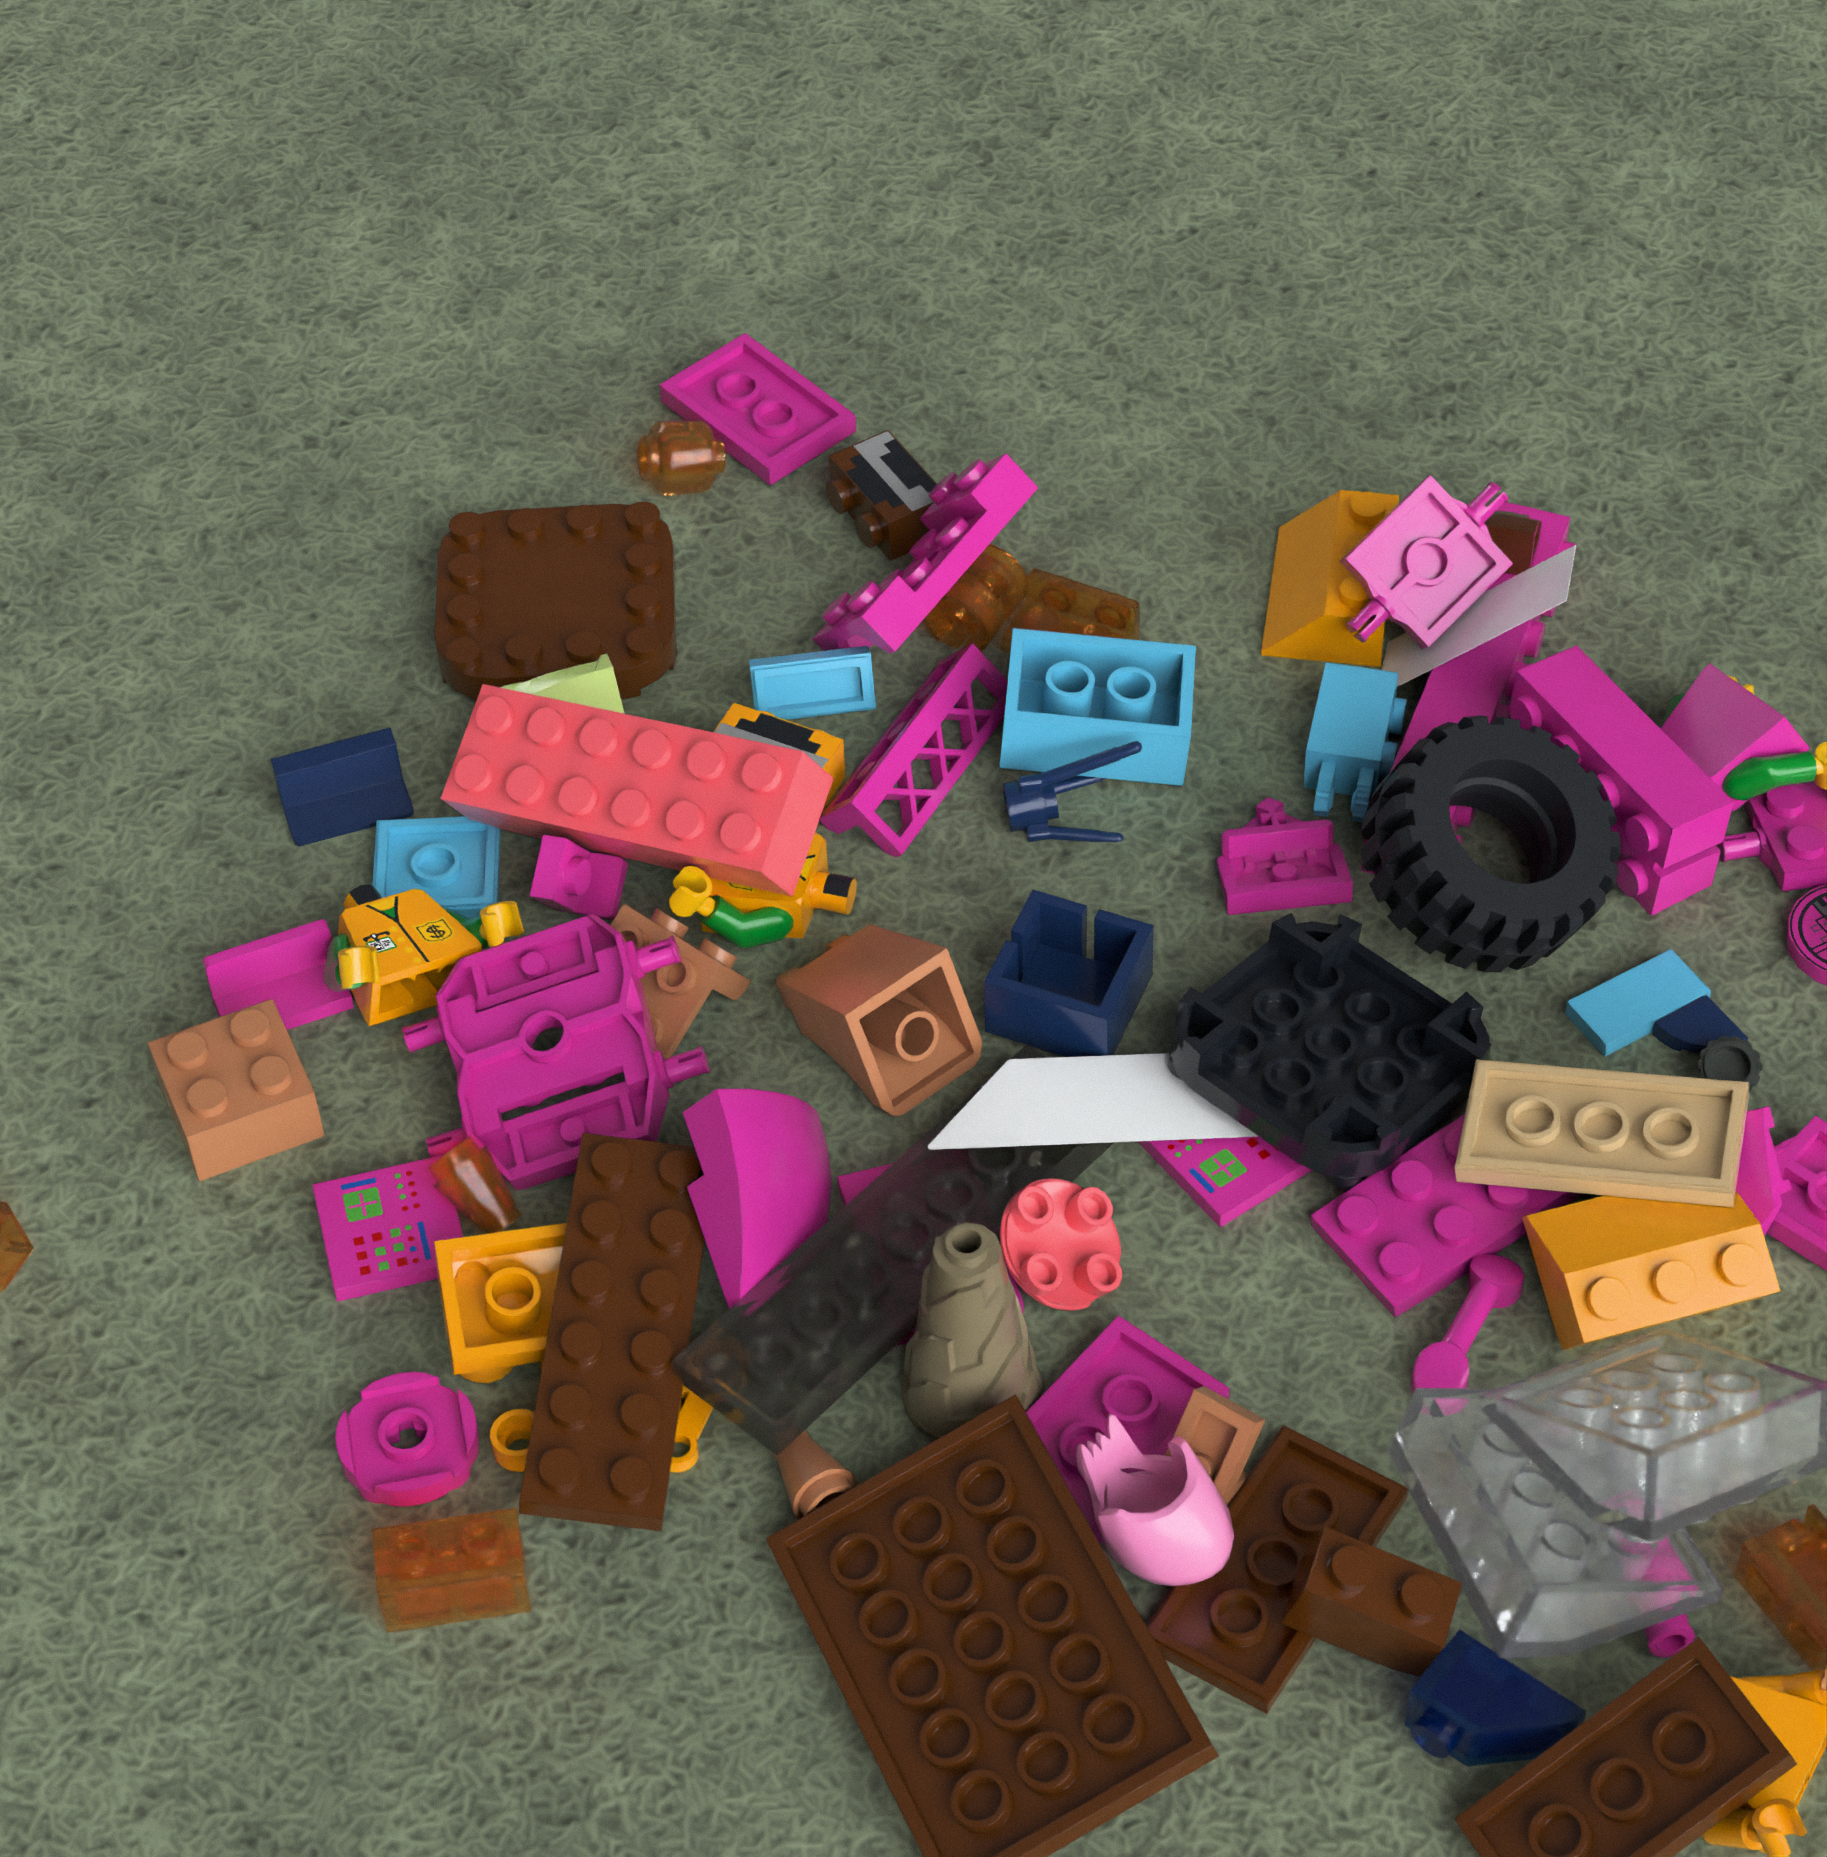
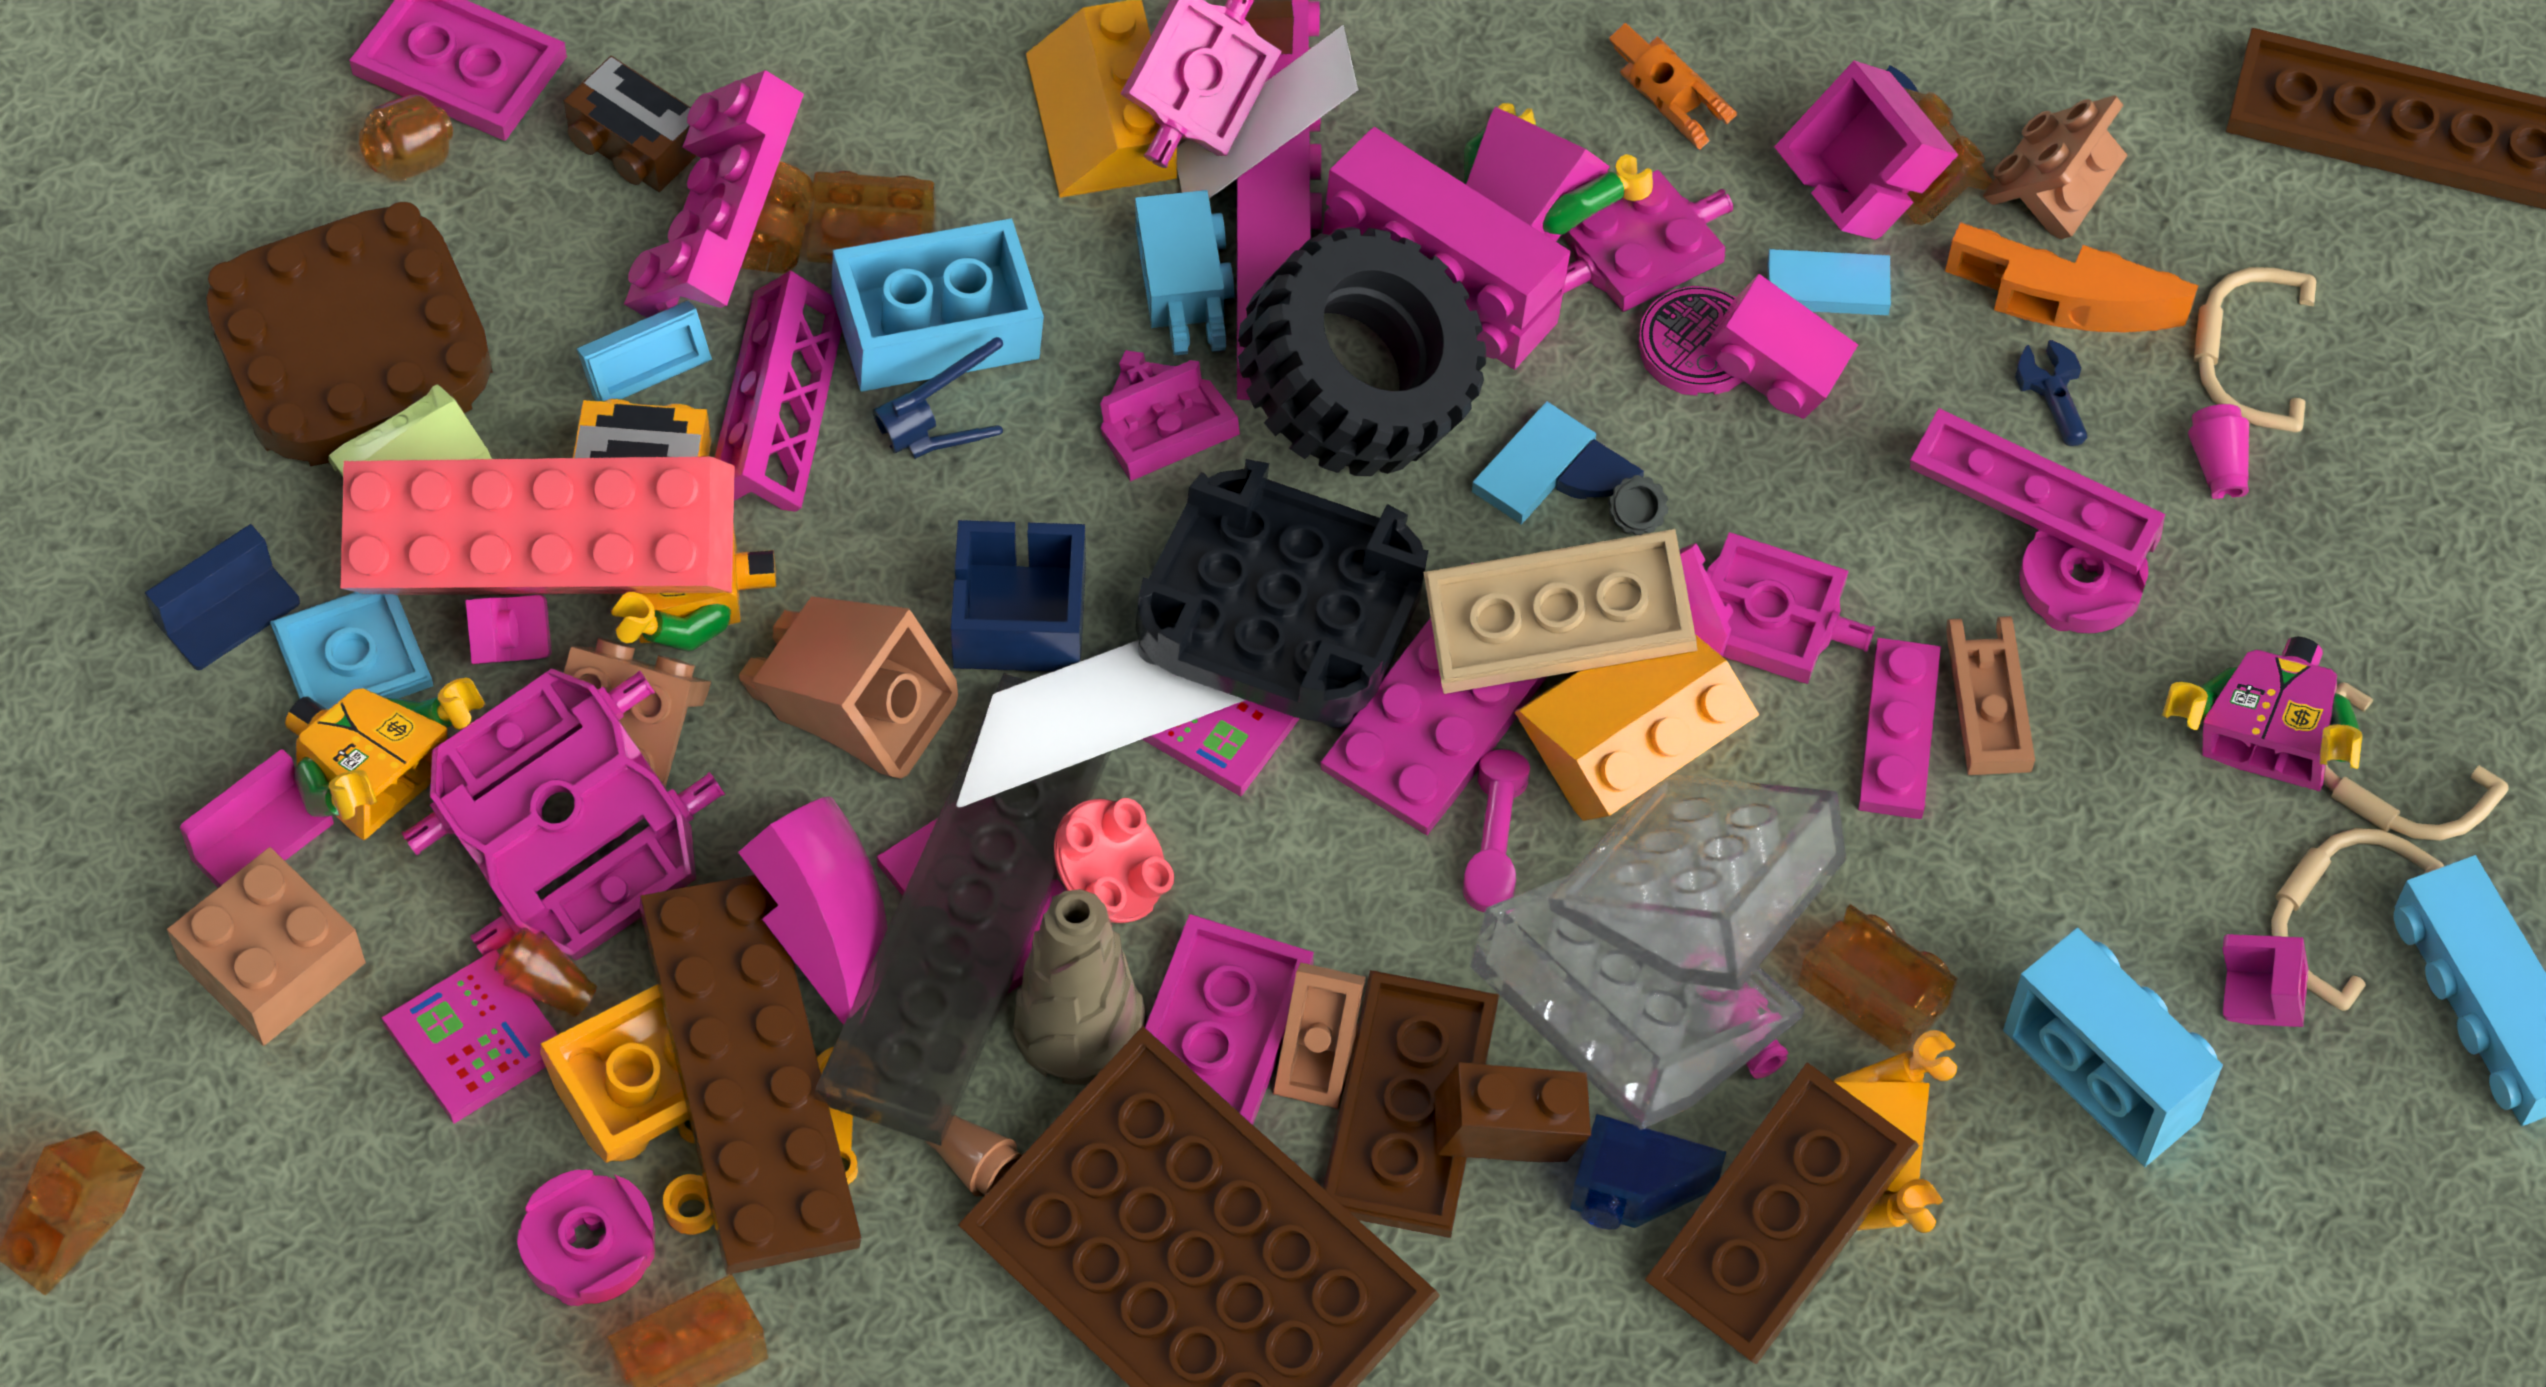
camera: 25 degrees left, 10 degrees up
bright pink helmet [1076,1414,1234,1586] -> none

